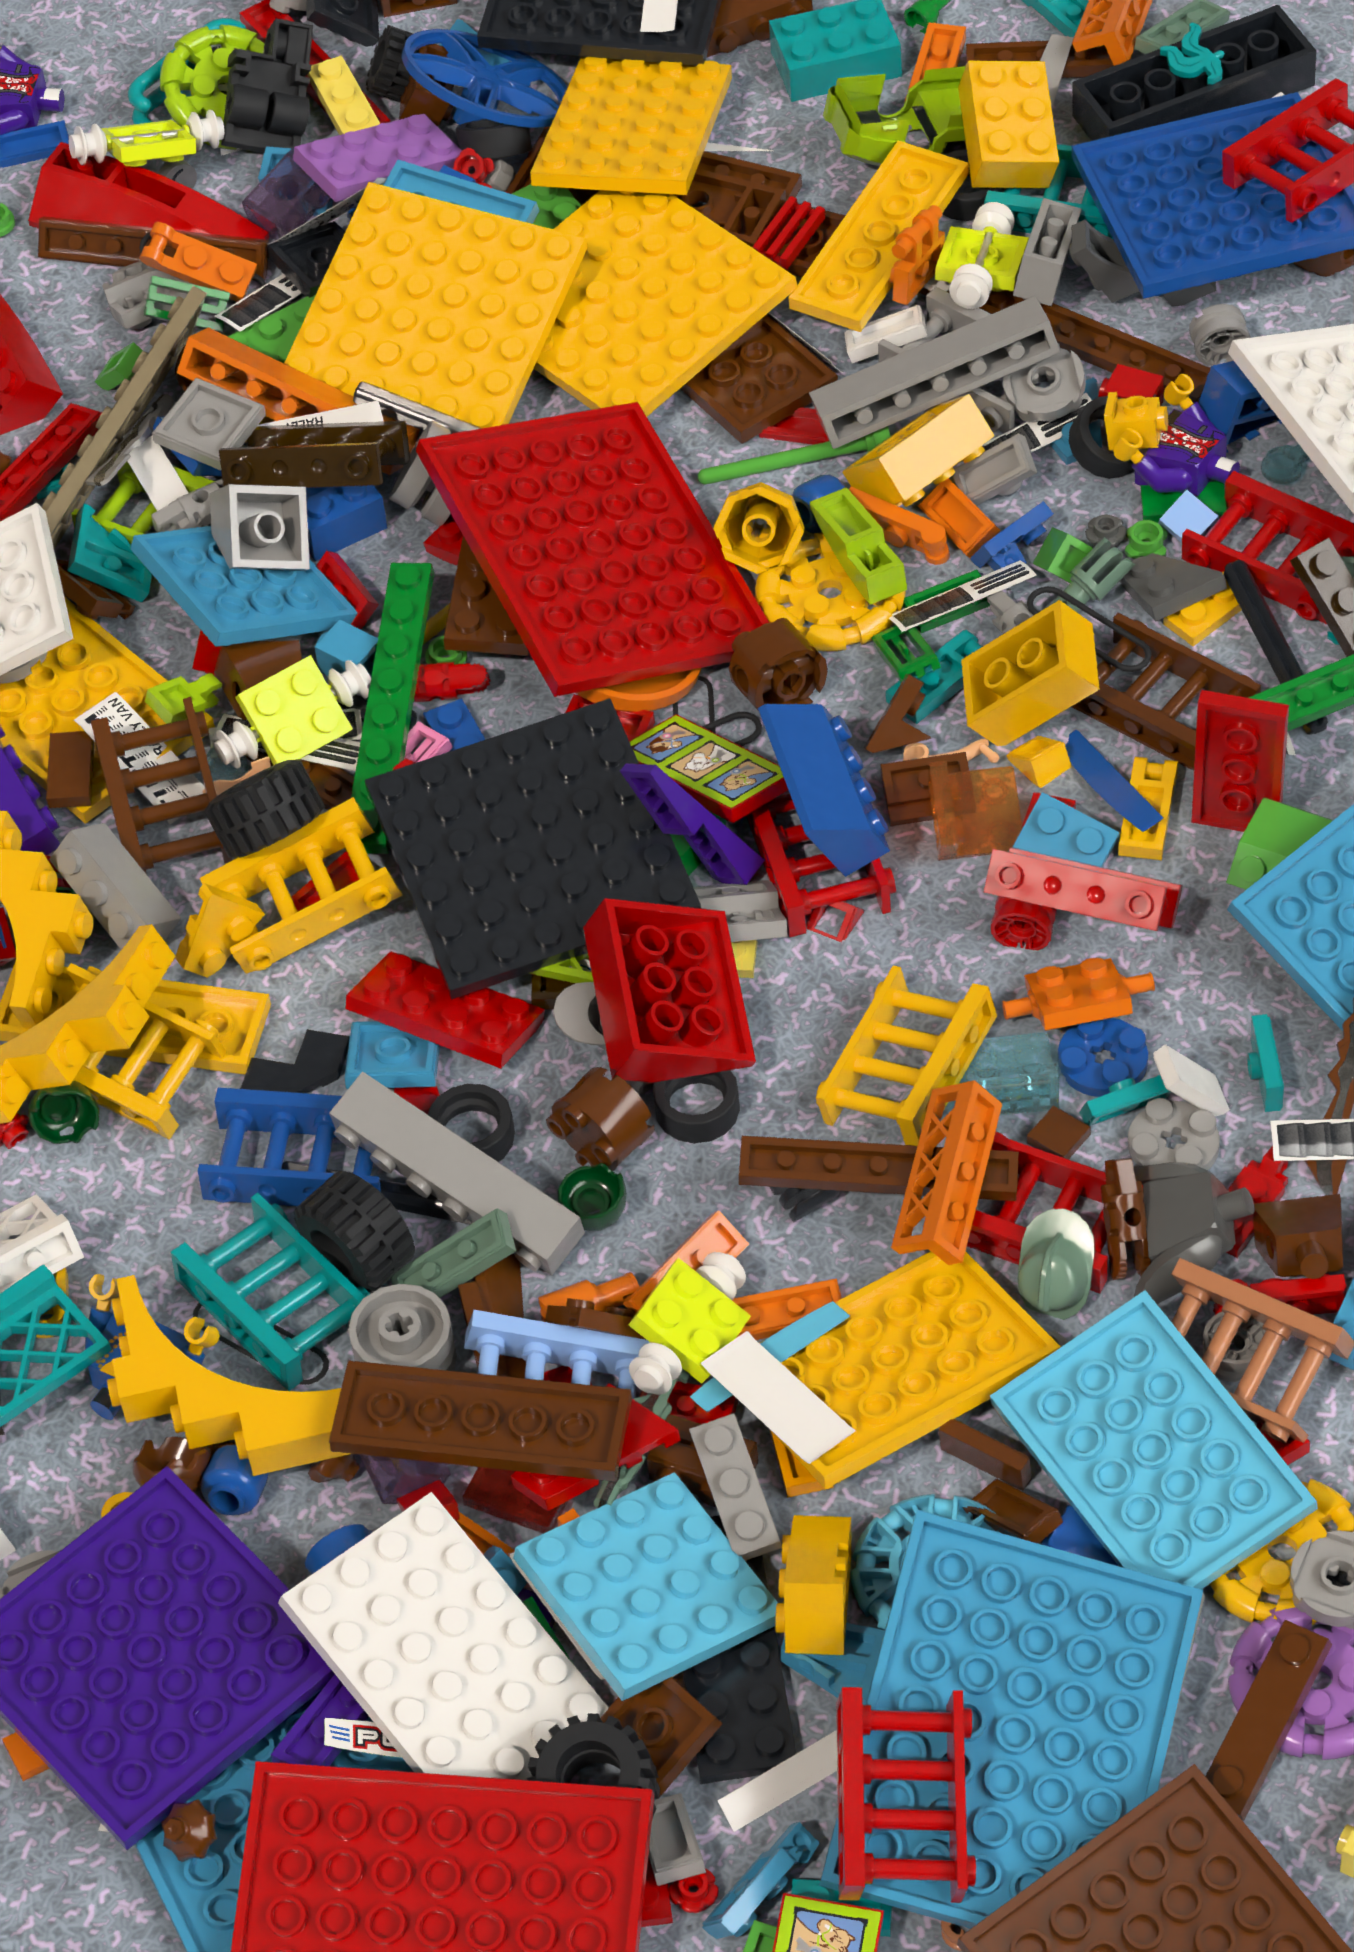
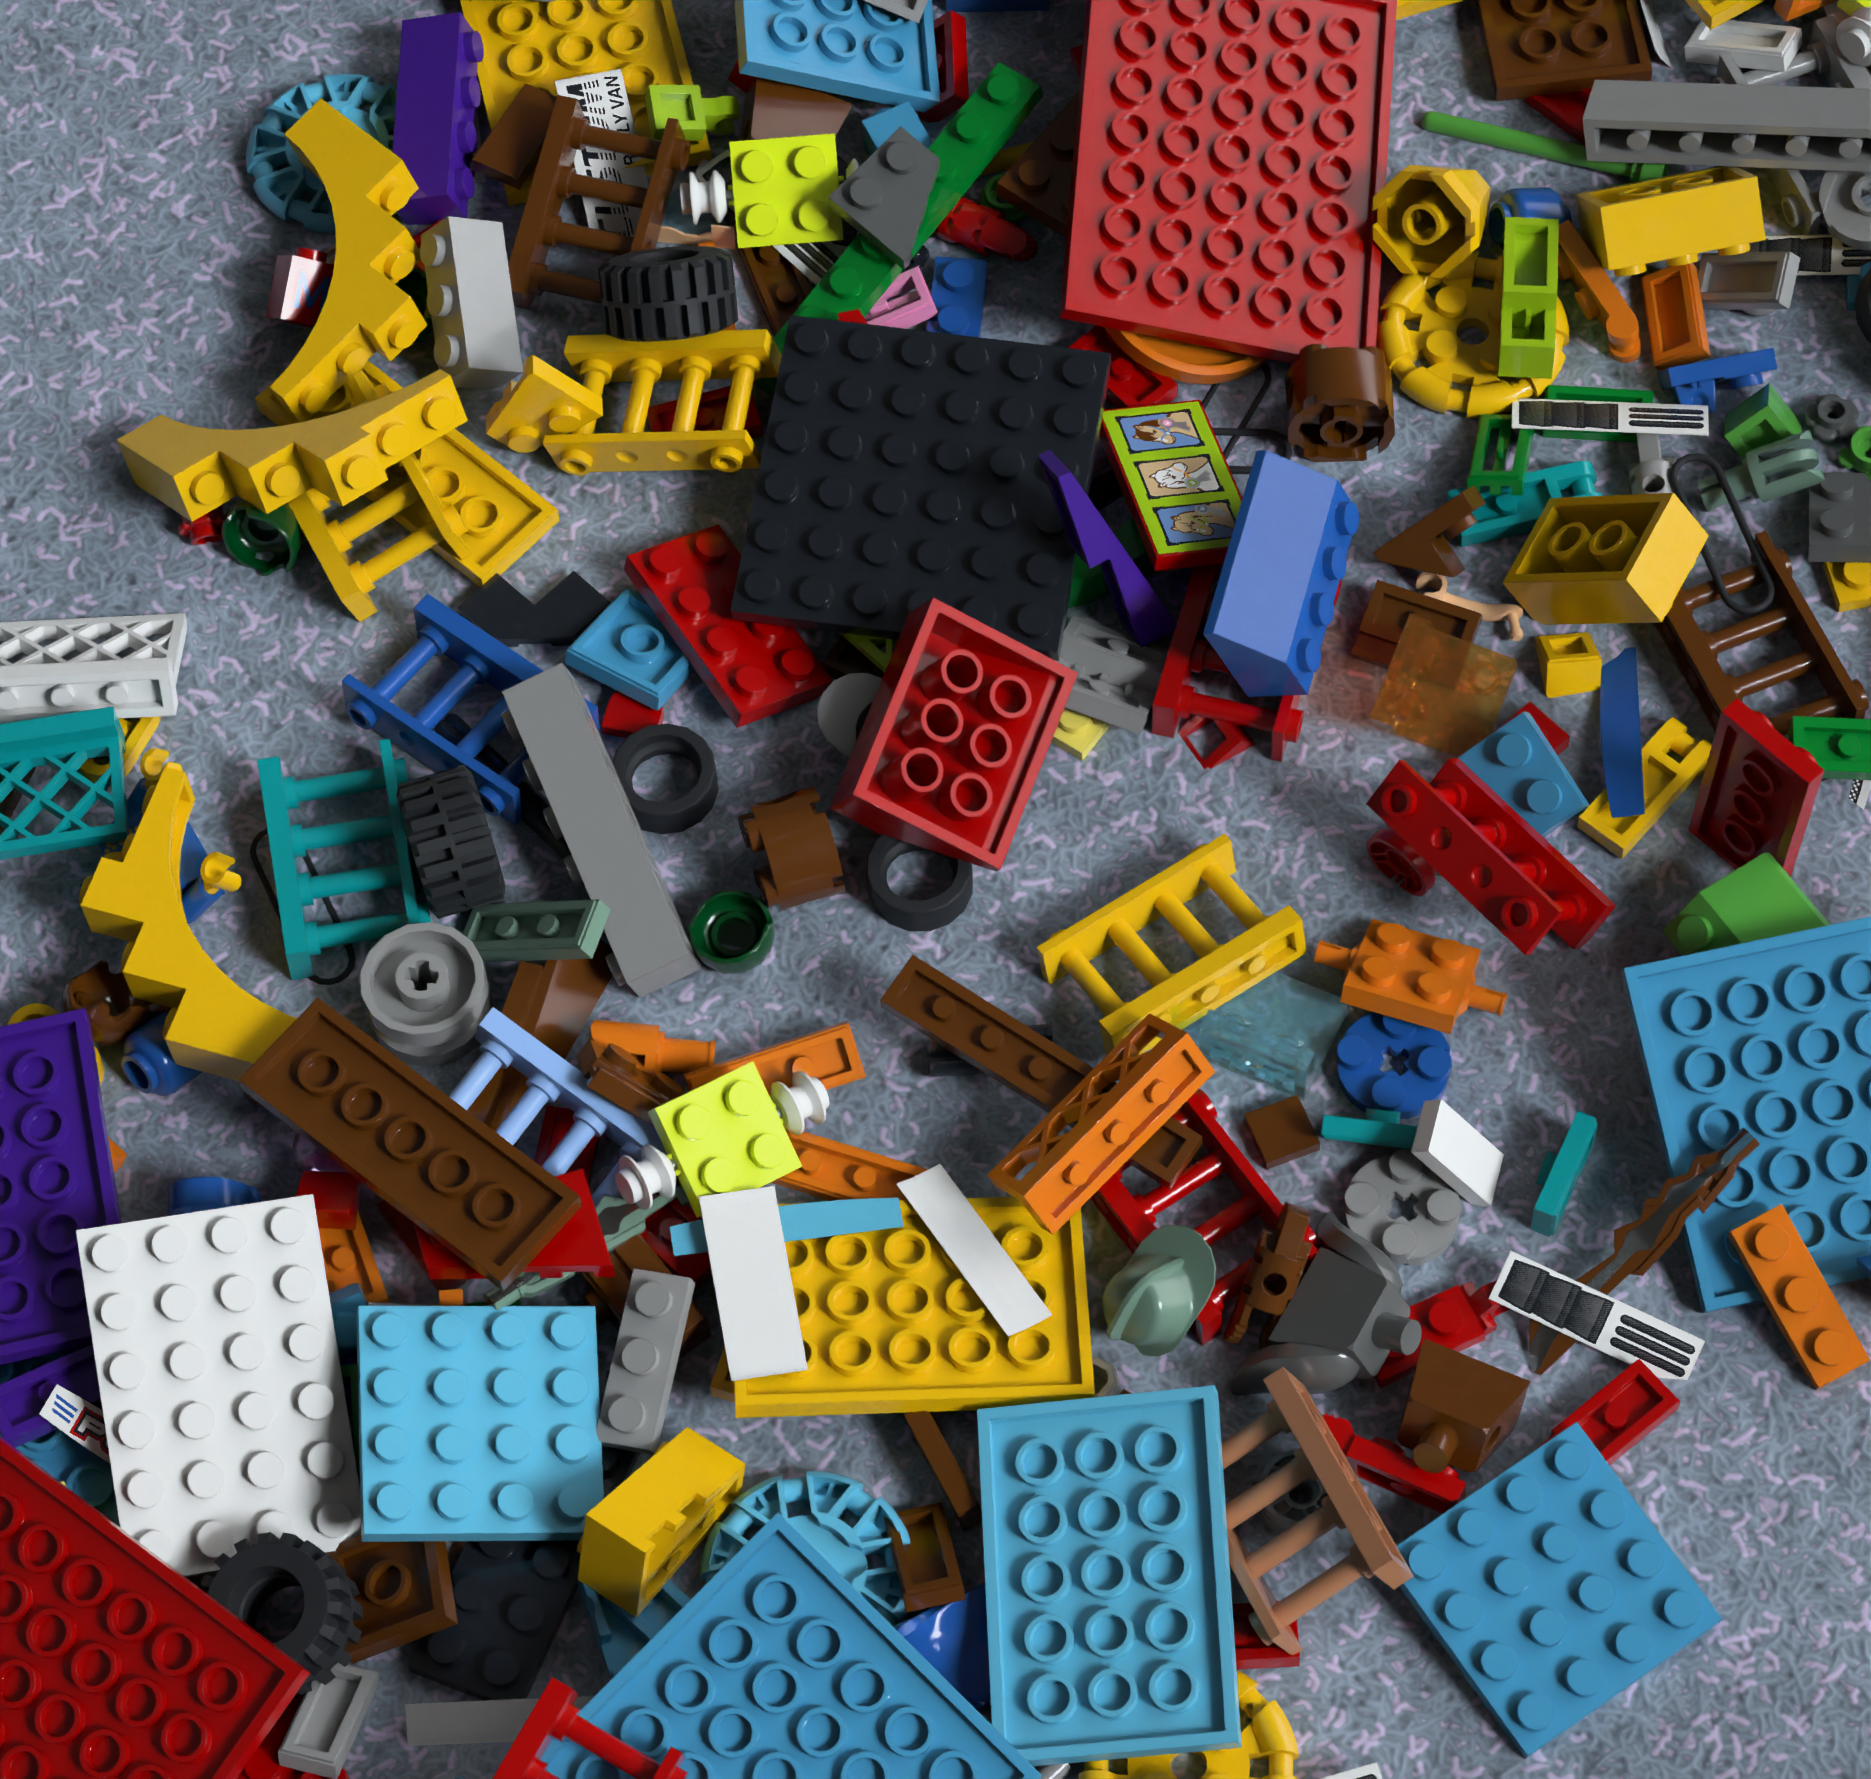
camera: 30 degrees right, 10 degrees up
none -> dark grey wing [828,126,940,270]
none -> white sticker [896,1164,1052,1336]

